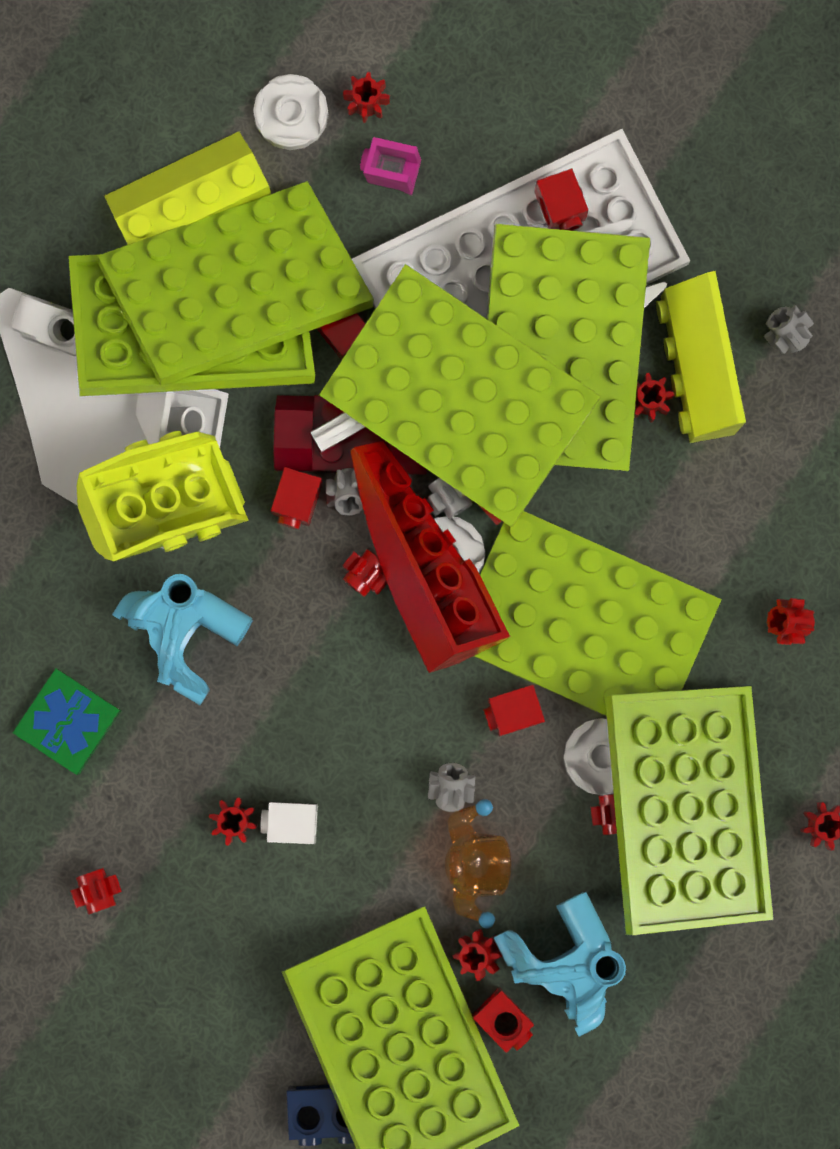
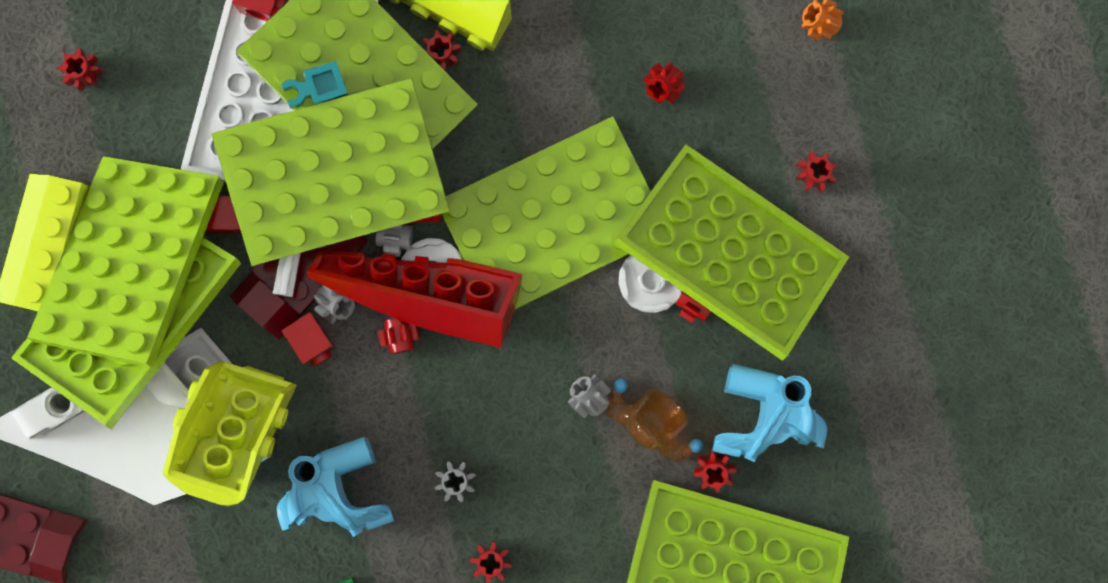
camera: 50 degrees left, 0 degrees up
white tile [253,74,329,150] -> none
white brick [261,802,318,844] -> none
dark pink window [360,137,421,195] -> none
red brick [472,987,534,1053] -> none
red brick [483,685,545,737] -> none
none -> teal plate [281,61,348,109]
none -> light grey gear [435,461,476,502]

